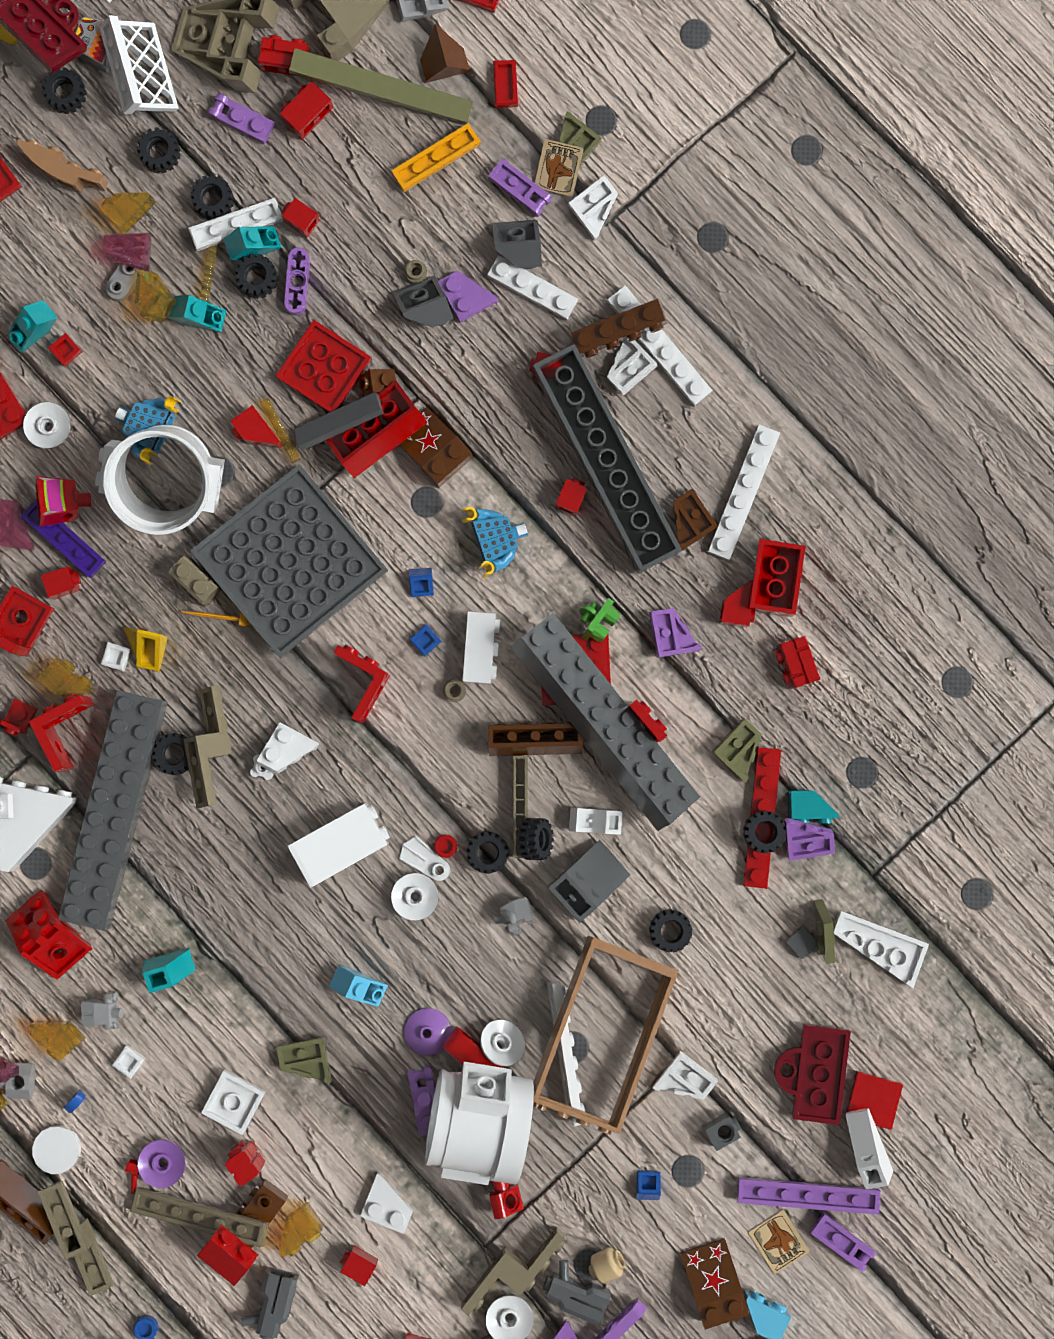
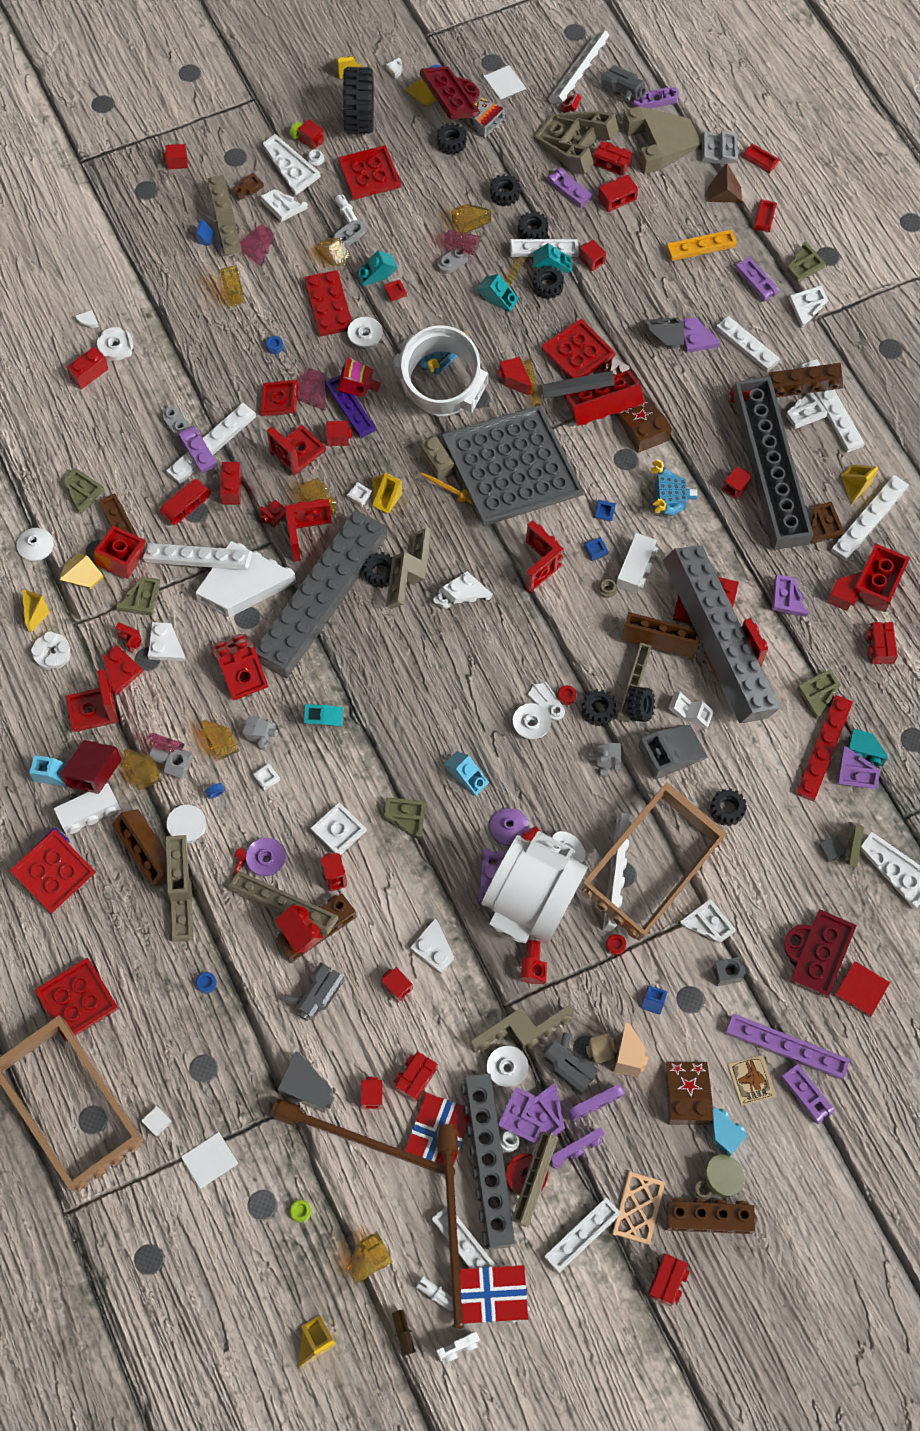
camera: 25 degrees right, 20 degrees down
medium nougat slope [17,139,108,193] -> none
white fence [99,16,179,114] -> none
clear yellow slope [135,268,176,323] -> none
clear yellow slope [279,1202,324,1258] -> none
medium lavender beam [284,247,310,316] -> none
white slope [288,803,390,888] -> none
olive tile [289,48,473,125] -> none
dark tan plate [404,260,427,283] -> none
dark grey slope [492,220,542,269] -> none
sticker [535,139,584,197] -> none
bright green hips [579,598,621,643] -> none
black tyre [743,811,787,853] -> none
white slope [845,1108,893,1189] -> none
none -> red tile [606,934,626,955]
none -> light nougat slope [614,1023,648,1078]
none -> yellow slope [840,464,878,505]

